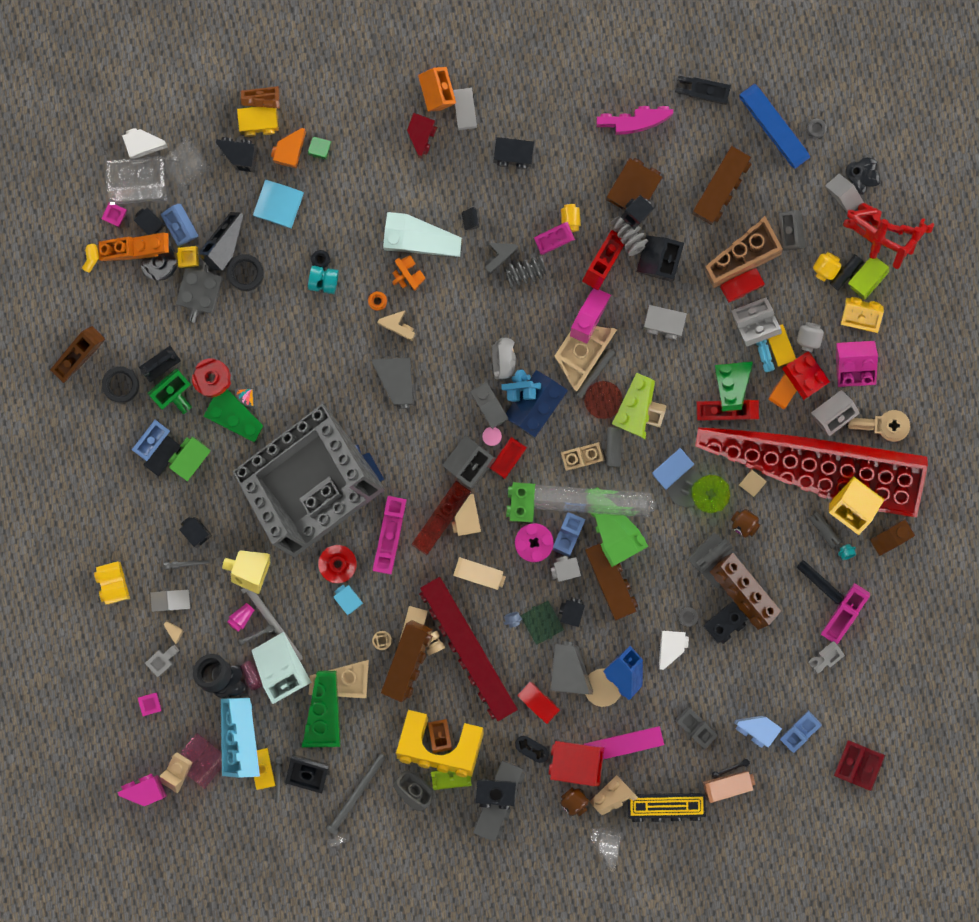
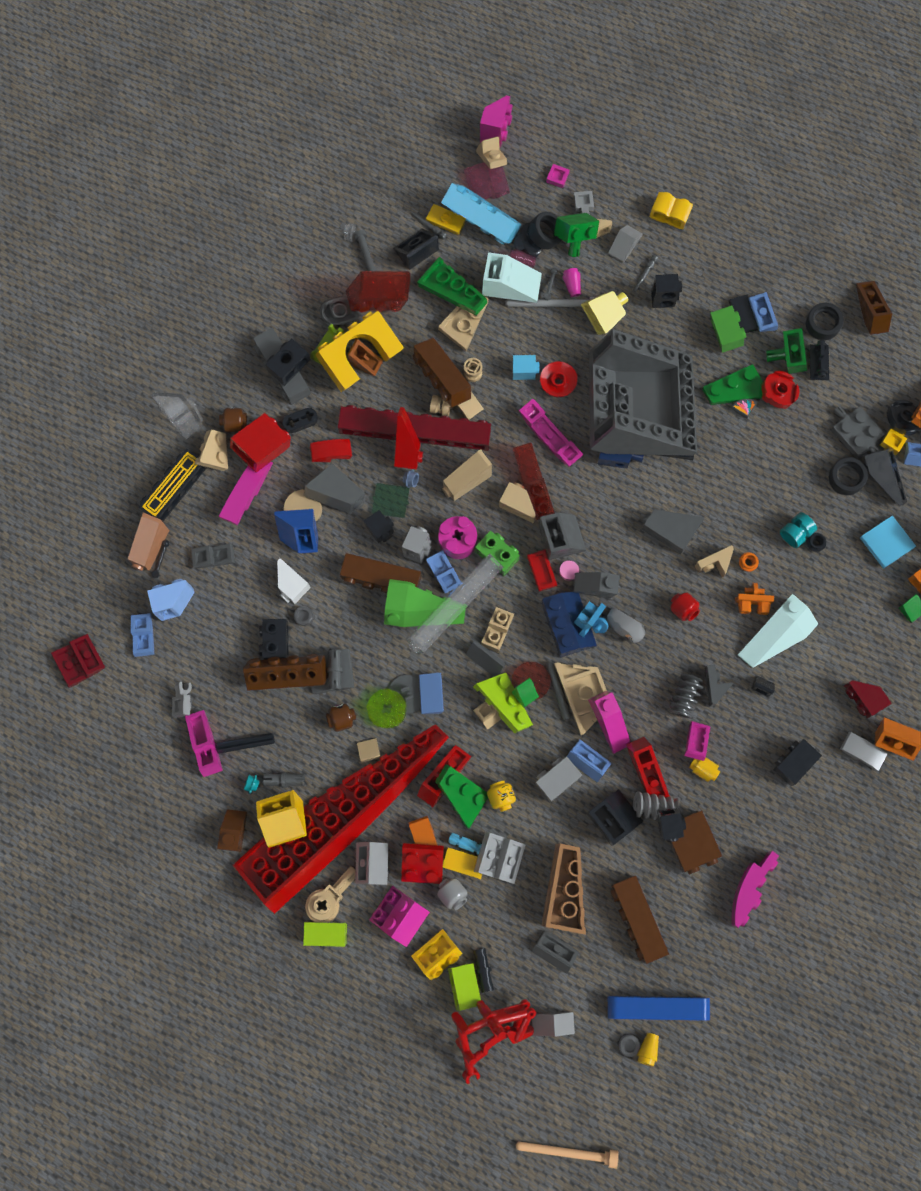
camera: 130 degrees right, 10 degrees down
black hinge [675,76,731,105] -> none
red slope [720,268,765,303] -> none
yellow head [813,252,842,282] -> none
black plate [845,157,880,195] -> none
none -> lime hinge [303,922,347,947]
none -> clear red slope [345,271,411,312]
none -> red slope [394,407,423,470]
none -> yellow head [487,781,516,812]
none -> green slope [512,678,539,708]
none -> light nougat piece [516,1142,618,1169]
none -> green brick [554,213,599,257]
none -> medium blue slope [566,739,611,782]
none -> yellow cone [637,1033,659,1067]
none -> red head [670,592,700,621]

